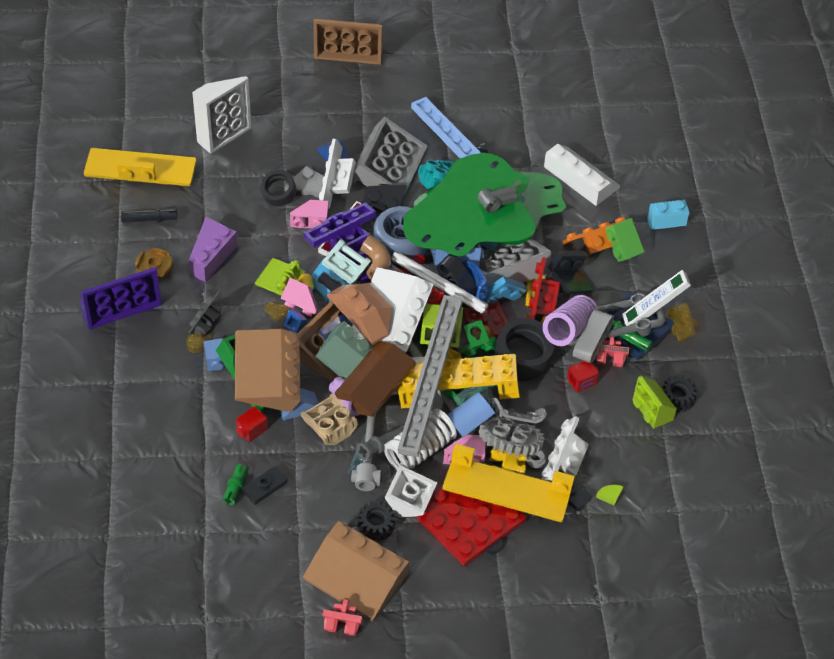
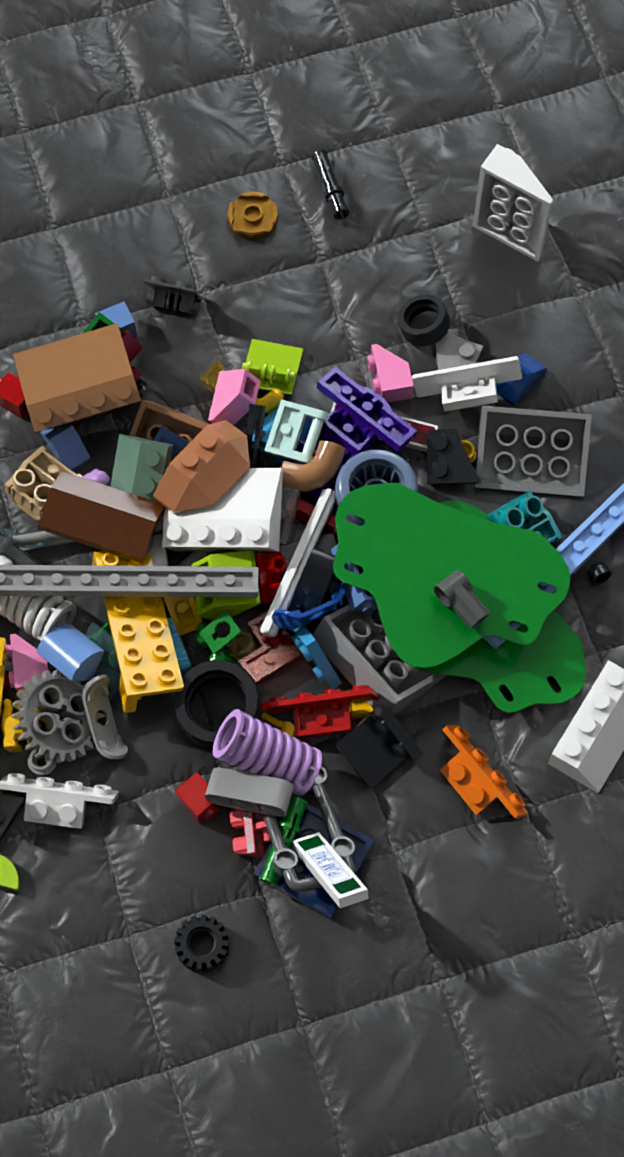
camera: 80 degrees right, 15 degrees up
dark purple slope [80,267,162,330] -> none
yellow bracket [84,148,196,186] -> none
clear yellow tile [186,333,204,353] -> none
medium lavender wedge [189,217,238,282] -> none
blue tile [283,309,309,333] -> none
bright green brick [605,218,644,262] -> none
lime slope [633,376,676,429] -> none
medium azure brick [647,200,689,230] -> none
clear yellow hips [667,303,698,342] -> none

